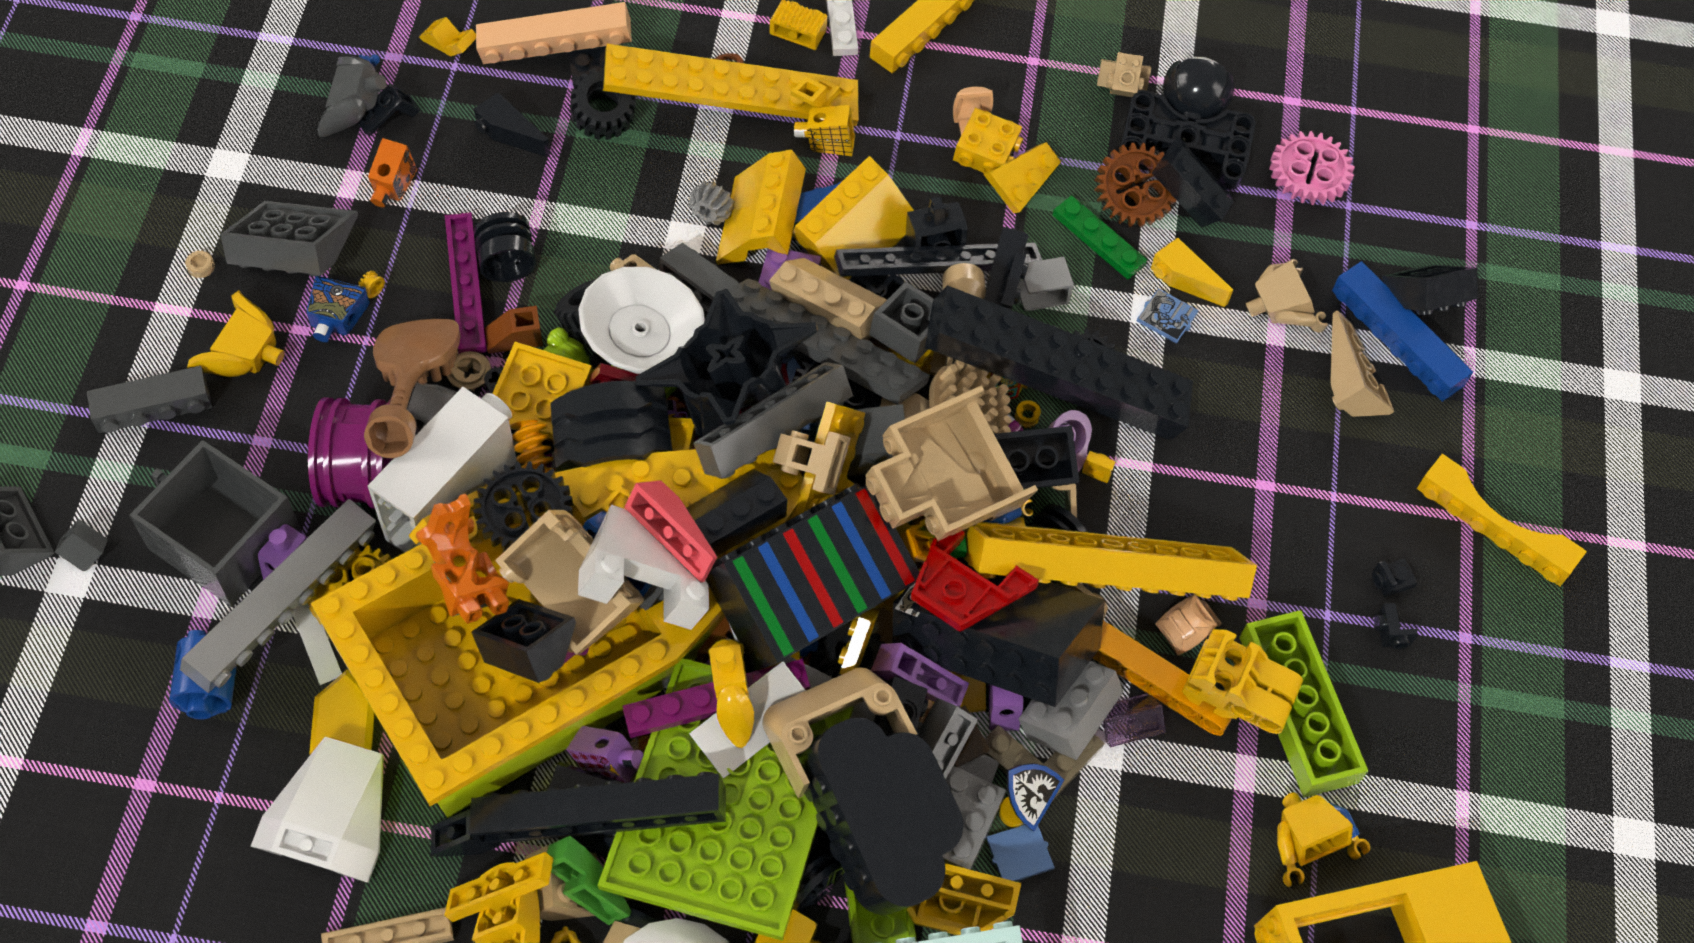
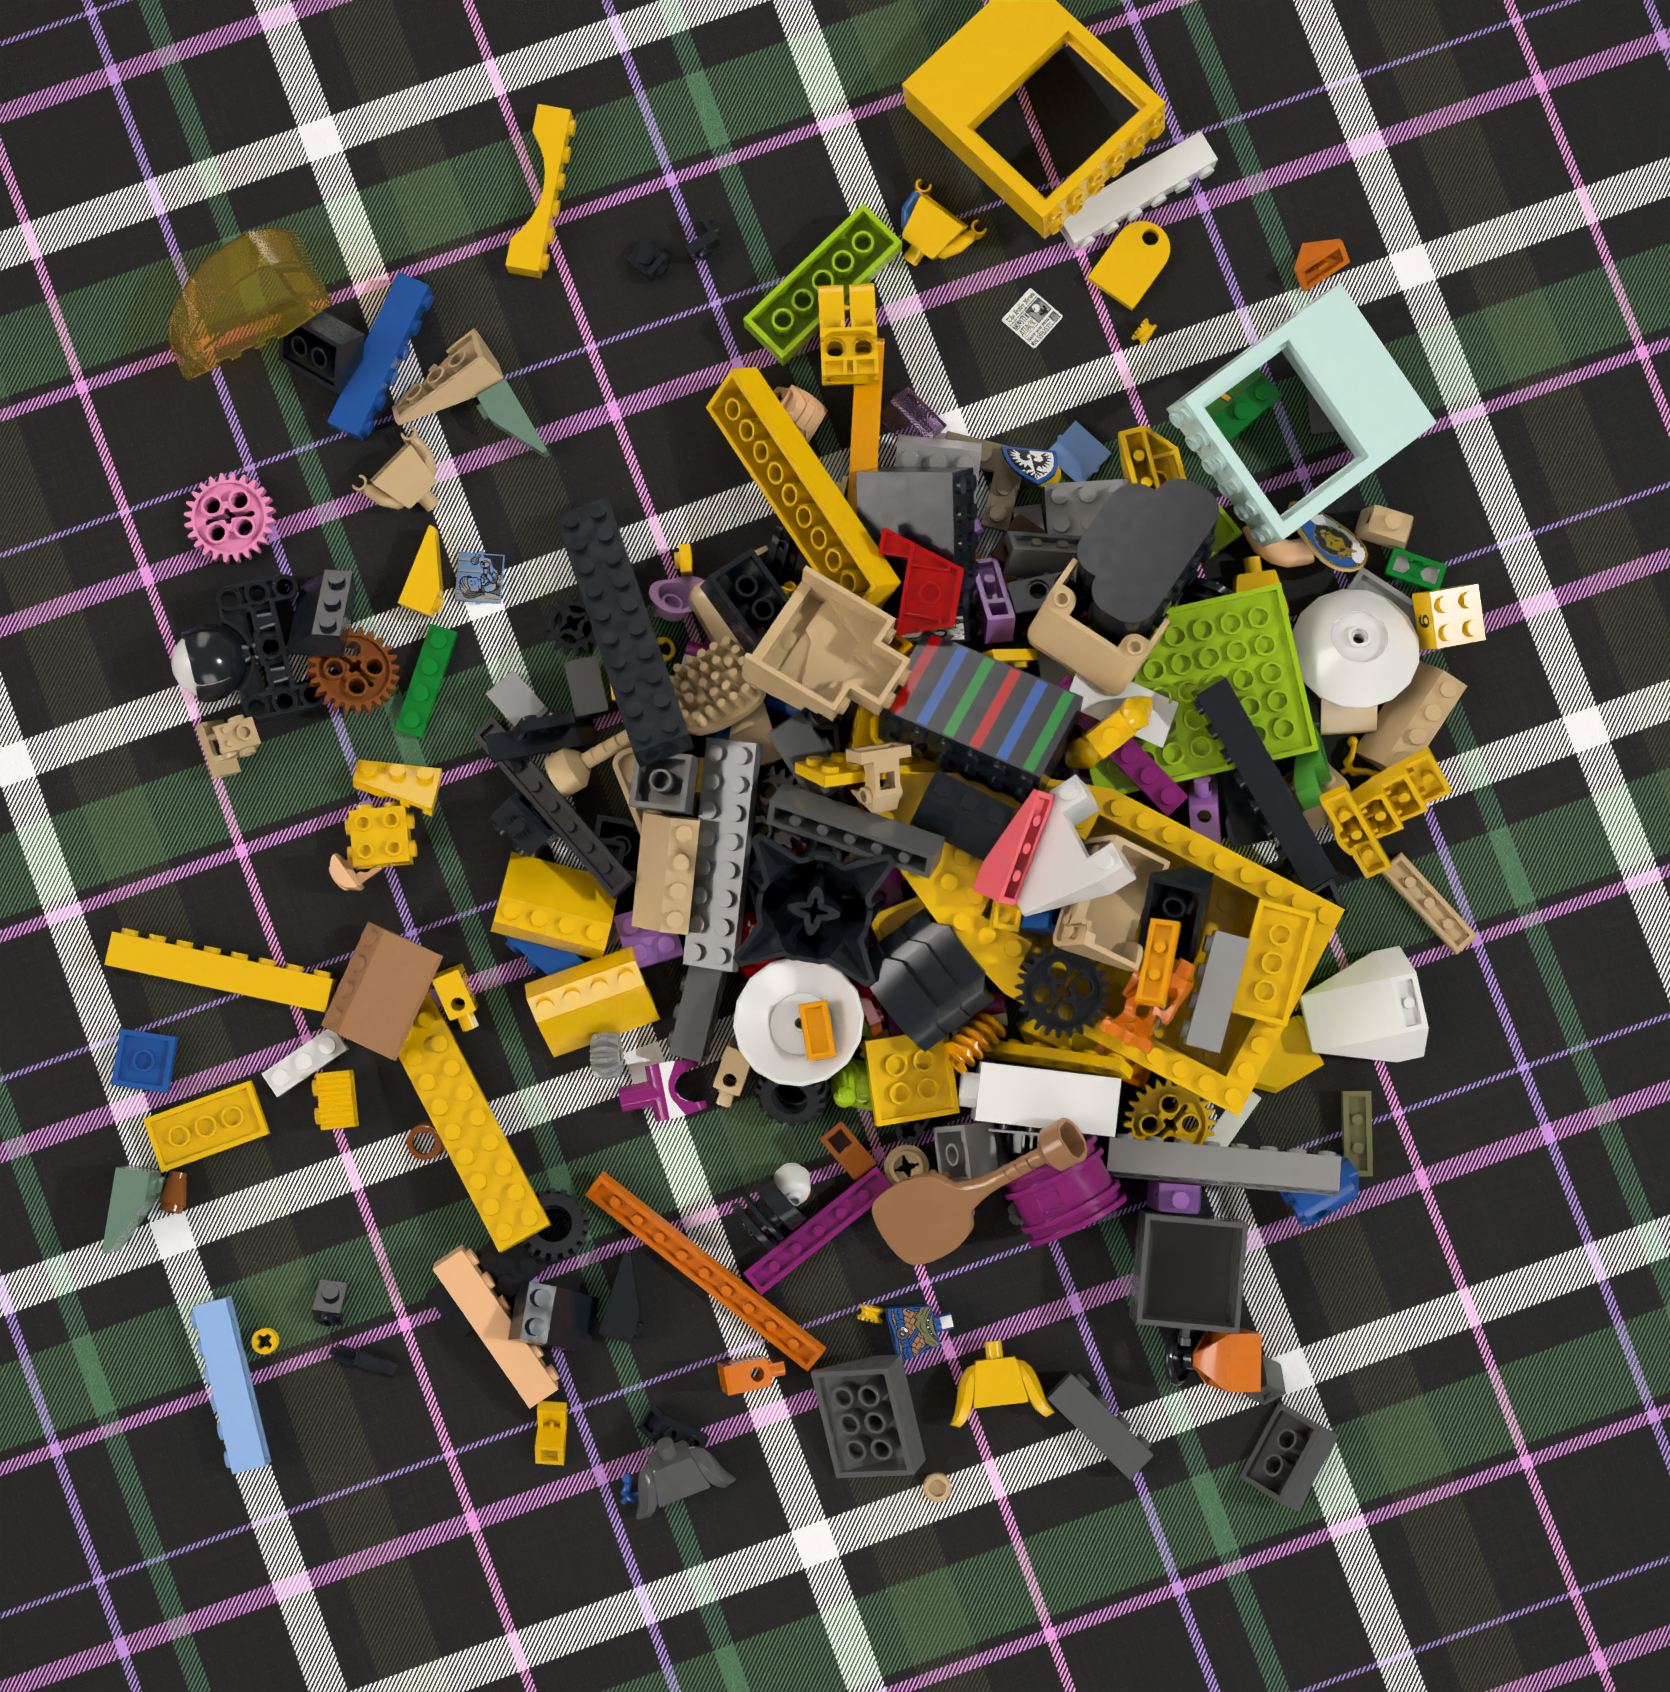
camera: 110 degrees left, 25 degrees up
yellow slope [791,76,840,108] -> none
none -> clear yellow windscreen [168,227,333,381]
none -> medium nougat slope [321,922,443,1061]
none -> sand green slope [476,379,550,458]
none -> black slope [508,1281,599,1355]
none -> orange plate [585,1171,826,1372]
none -> magenta connector [618,1060,707,1122]
none -> white head [773,1163,811,1206]
none -> light orange tile [798,999,837,1062]
none -> sticker [1002,288,1063,348]
none -> light orange tile [1135,918,1181,1008]
none -> orange piece [1164,1328,1262,1392]
none -> light grey brick [1180,930,1250,1053]
none -> yellow plate [1231,899,1317,1027]
none -> olive plate [1341,1091,1373,1177]

